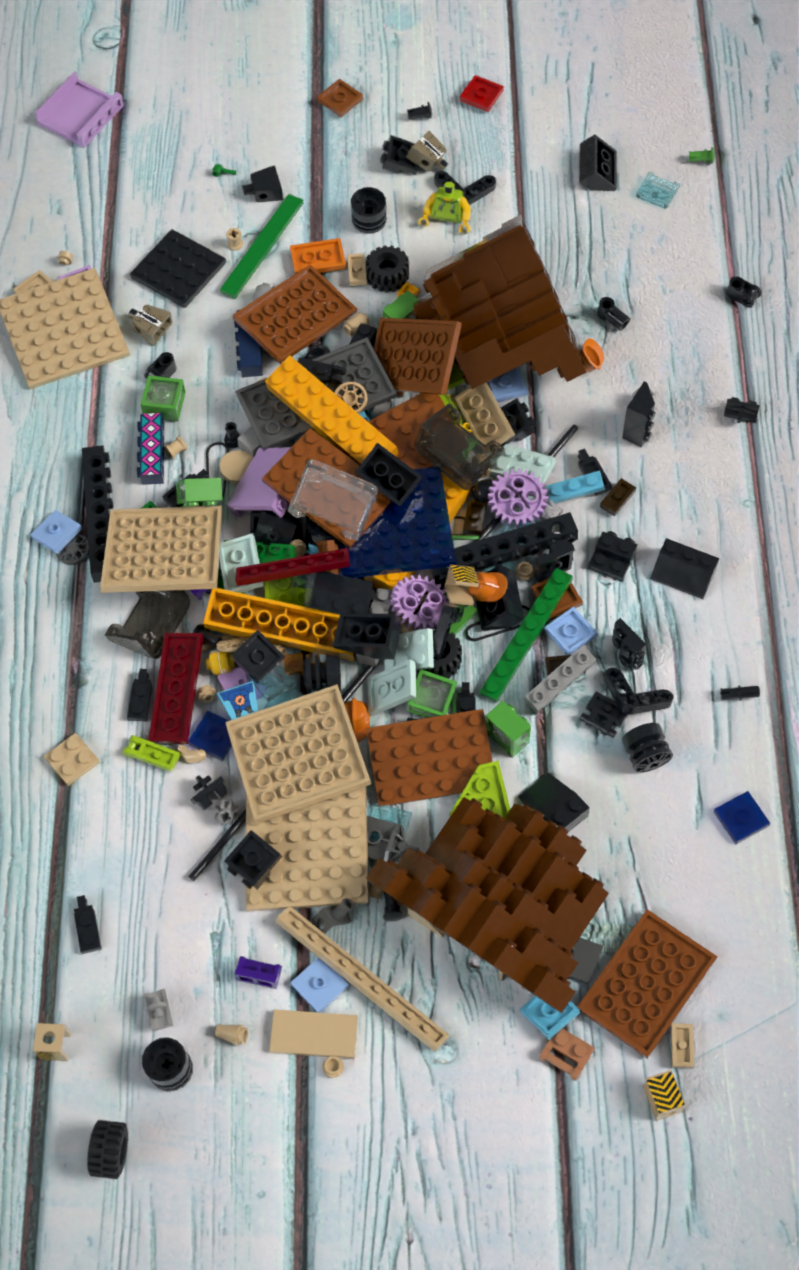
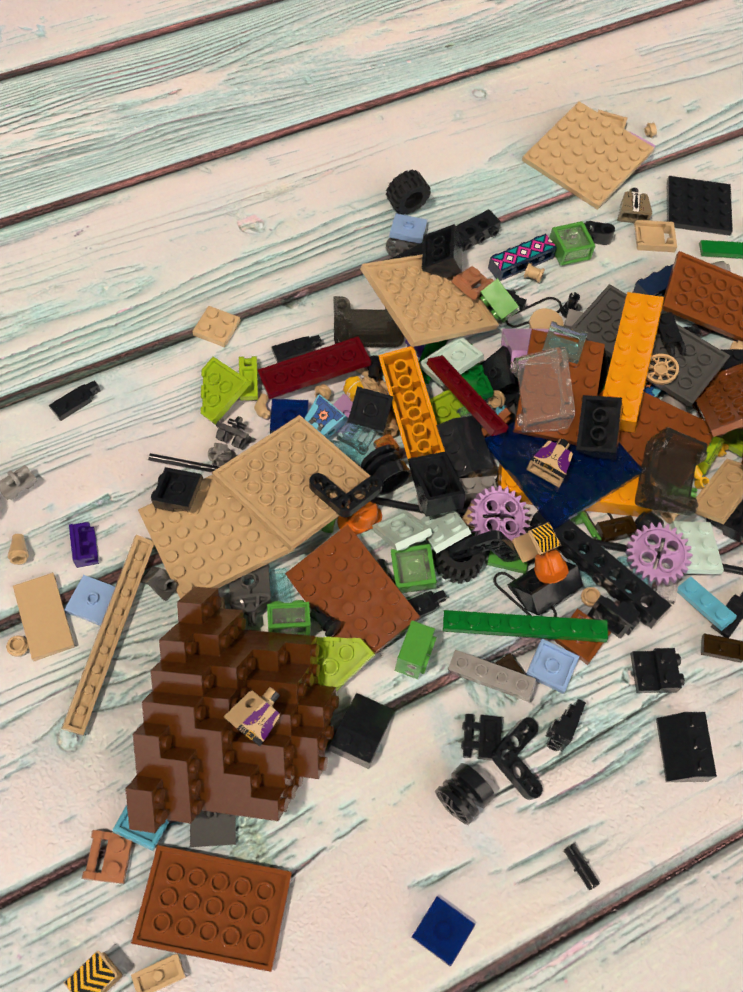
camera: 55 degrees right, 0 degrees up
none -> lime plate [200,356,251,425]
none -> tan torso [224,687,280,746]
none -> piece [267,600,311,636]
none -> black beam [309,473,383,517]
none -> black pin [310,606,341,637]
none -> black tyre [386,170,431,215]
none -> black slope [422,224,463,278]
none -> nougat plate [452,266,494,300]
none -> torso [527,439,573,487]
none -> clear light blue plate [542,321,588,364]
none -> tan container [634,220,677,252]

